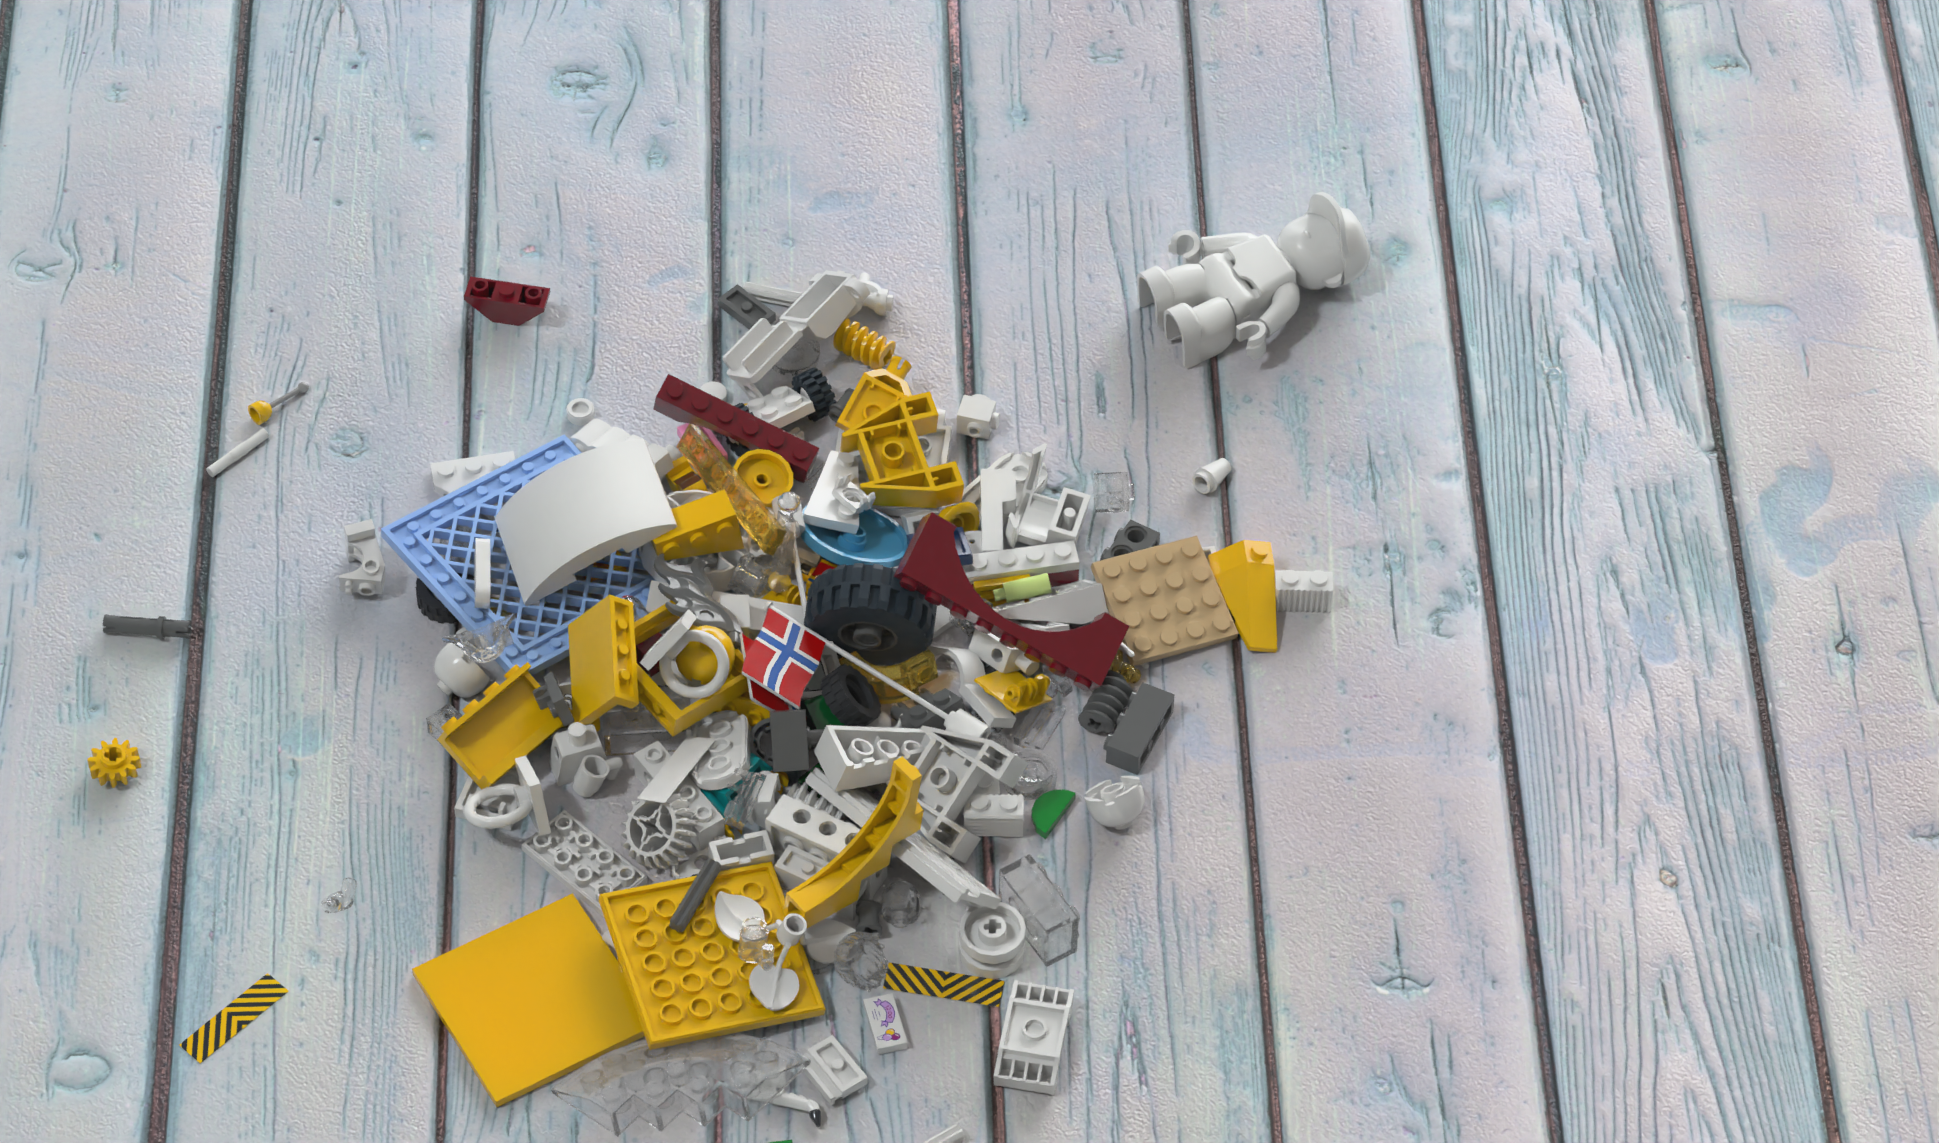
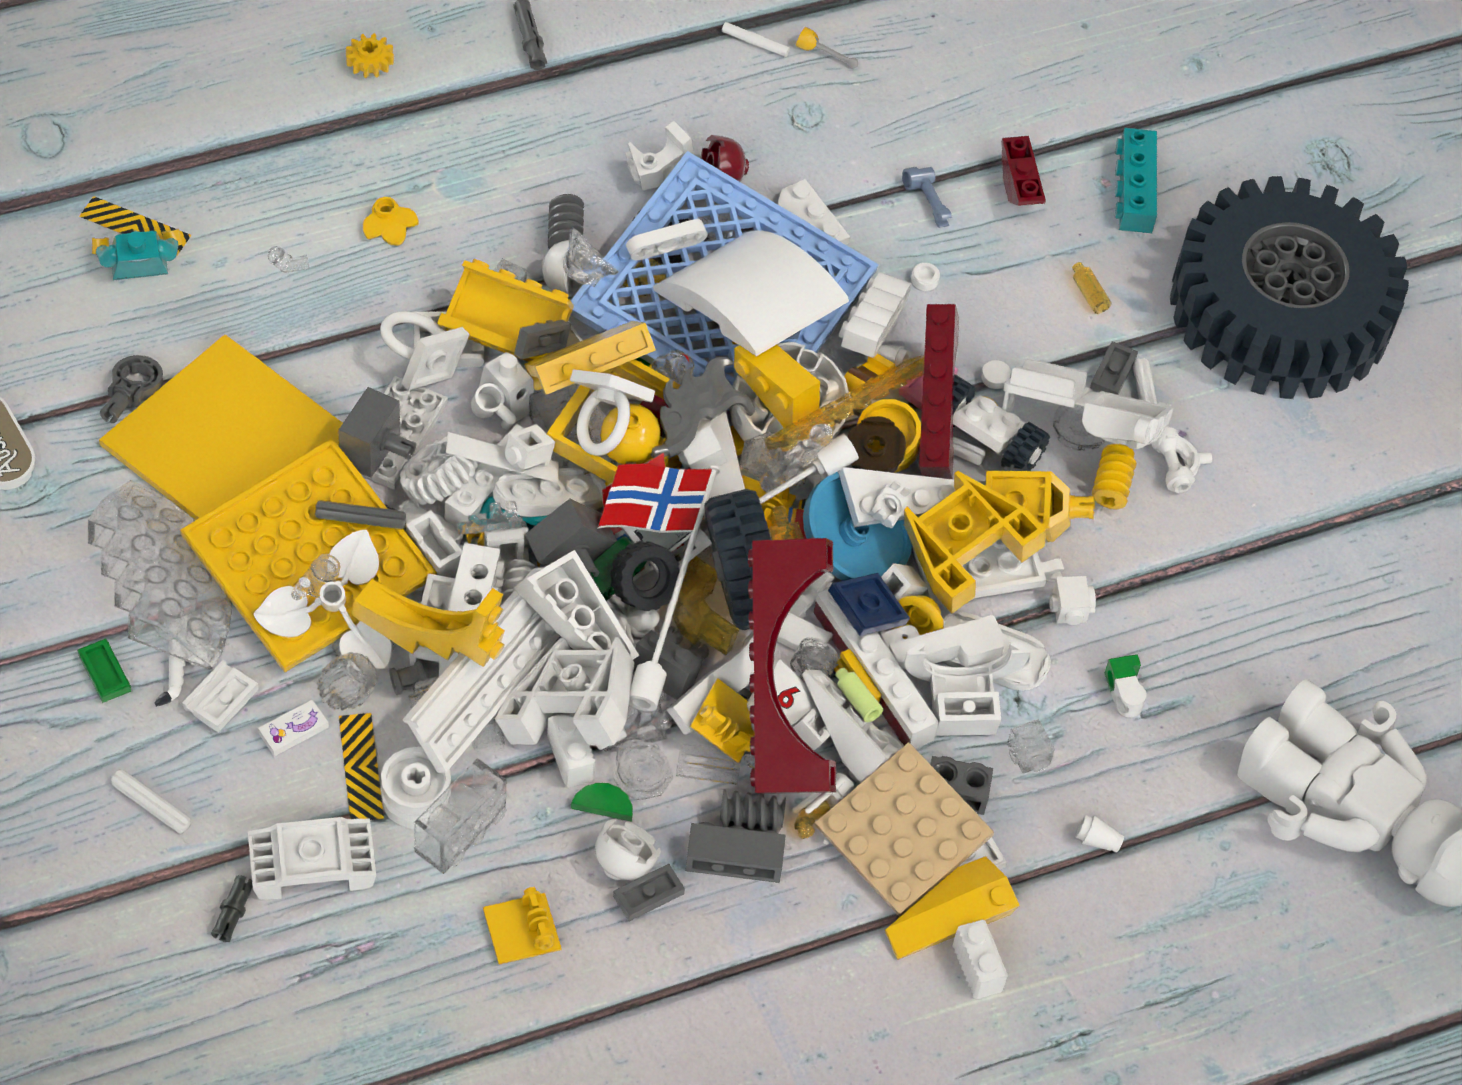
camera: 65 degrees right, 5 degrees up
none -> teal torso [92,229,182,280]
none -> dark grey pin [100,355,163,423]
none -> pearl dark grey pin [211,875,253,942]
none -> dark grey brick [338,387,416,478]
none -> yellow plate [363,197,419,246]
none -> yellow hinge [483,887,562,965]
none -> white brick [505,424,555,470]
none -> dark grey piece [548,194,584,249]
none -> dark grey plate [613,864,685,921]
none -> dark red cylinder [700,135,749,182]
none -> dark brown plate [847,416,906,473]
none -> sand blue brick [902,167,952,228]
none -> clear yellow cylinder [1072,262,1112,314]
none -> leg [1104,654,1147,718]
none -> teal brick [1115,128,1157,233]
none -> black wheel [1170,176,1409,399]

